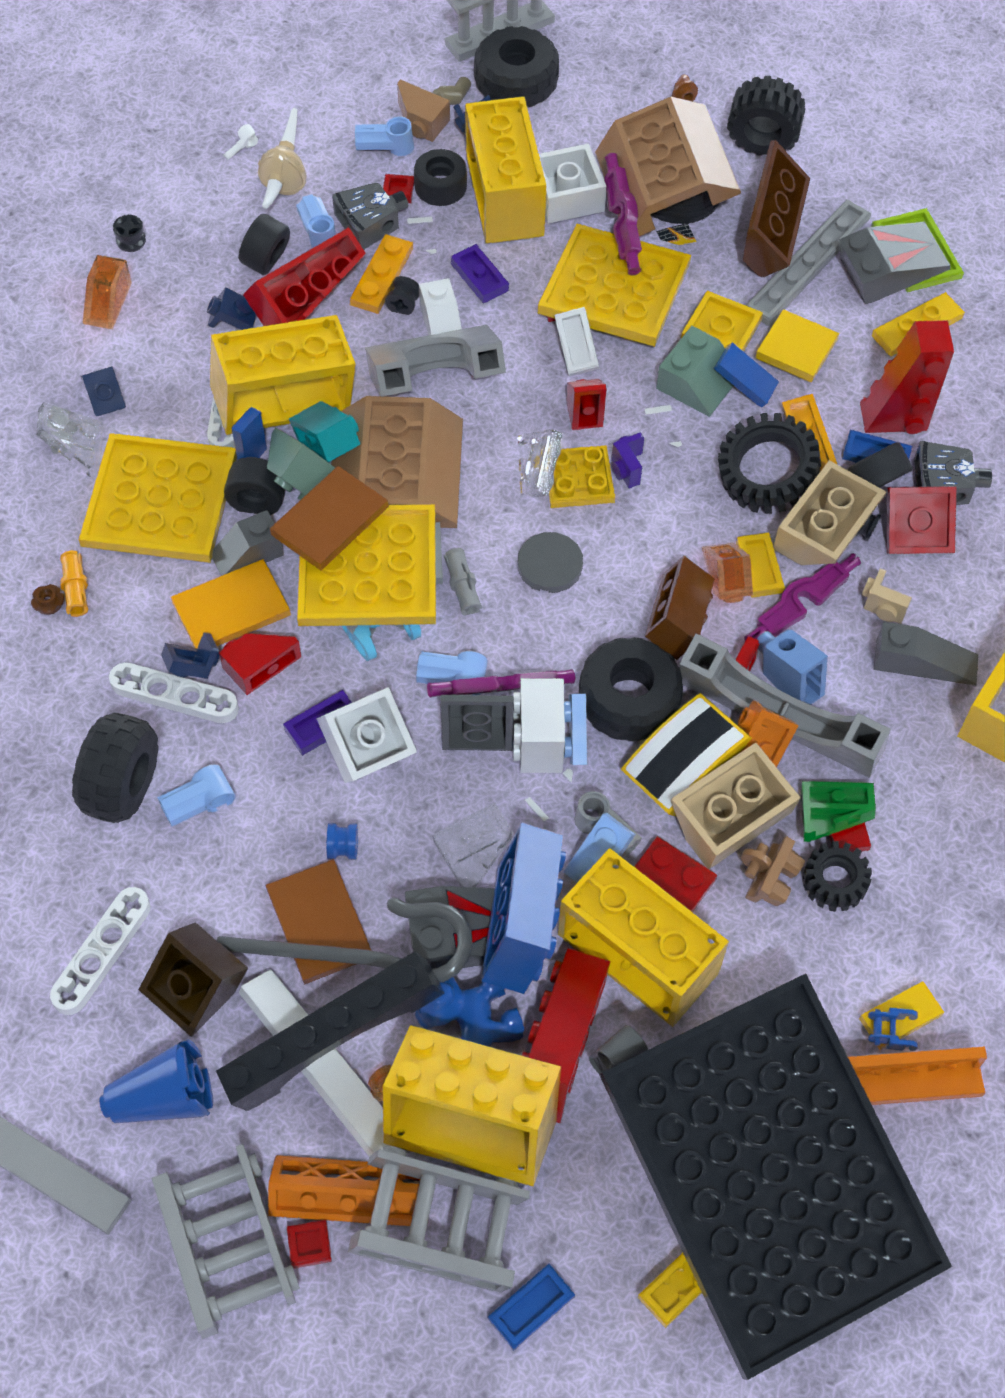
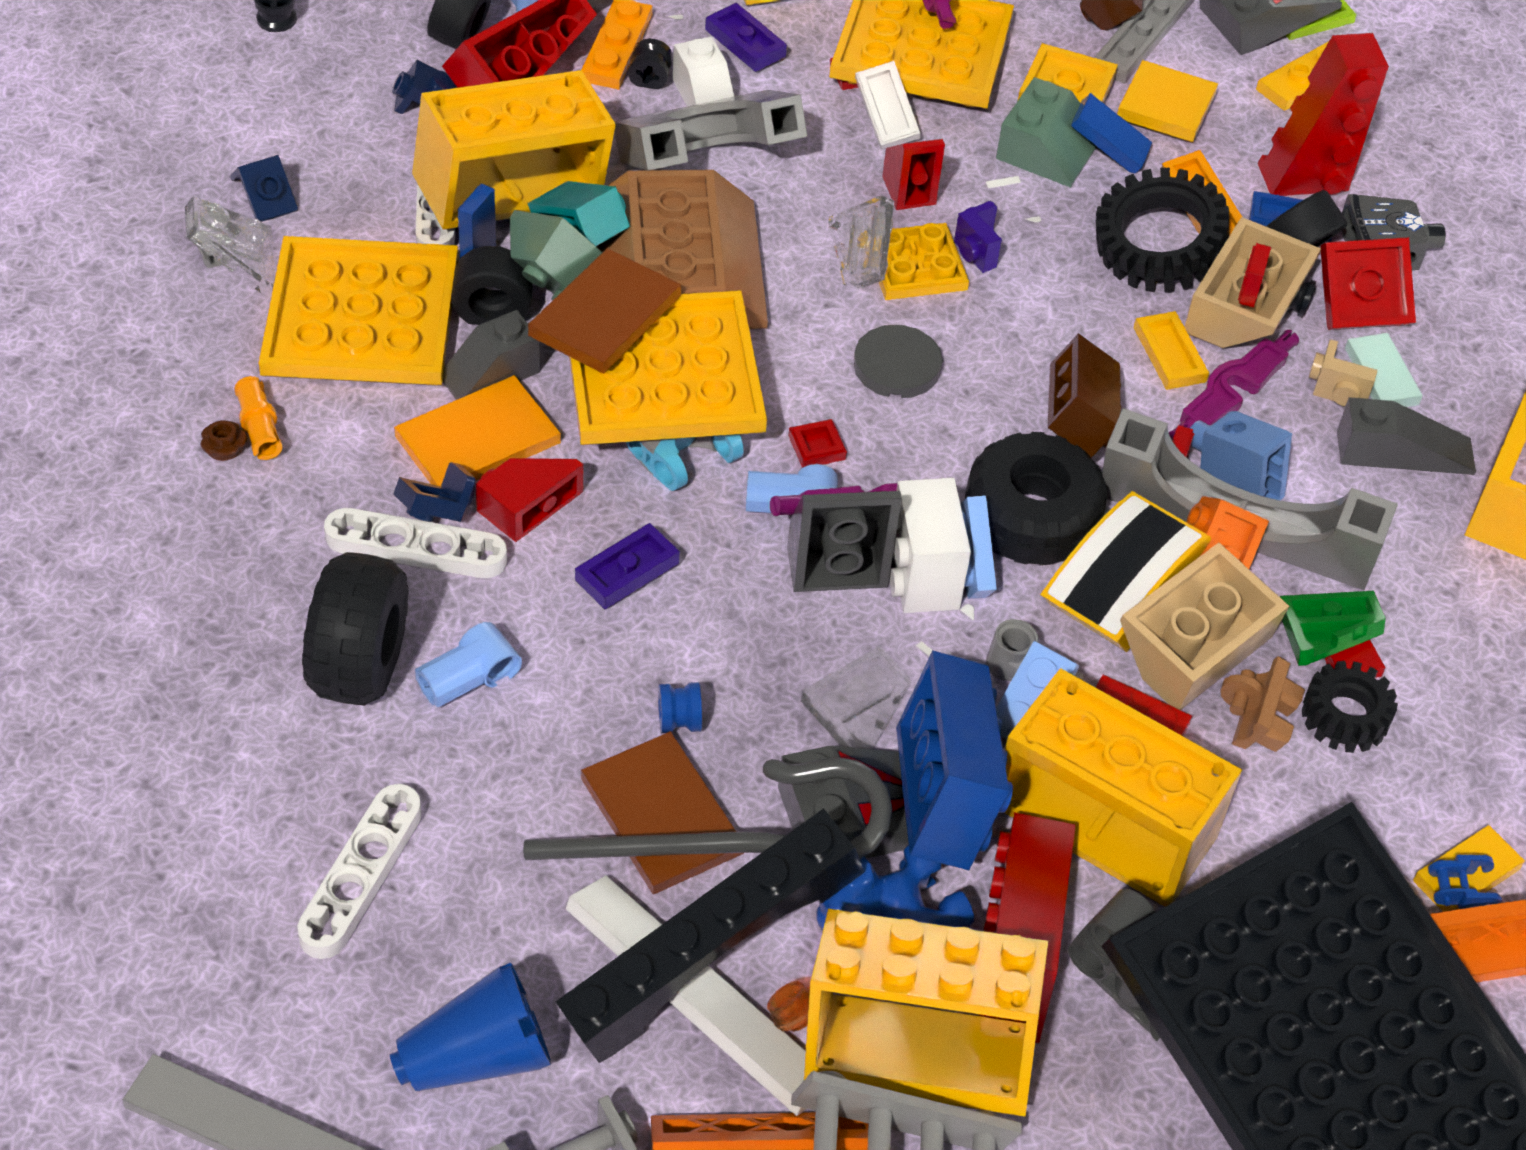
camera: 10 degrees left, 10 degrees down
clear orange slope [83,255,132,330] -> none
dark brown slope [138,922,248,1037] -> none
white brick [316,687,417,783] -> none
light grey pin [444,548,482,616] -> none
clear orange slope [702,543,753,603] -> none
none -> red tile [788,419,847,468]
none -> red tile [1238,243,1271,308]
none -> light aqua tile [1345,333,1423,407]

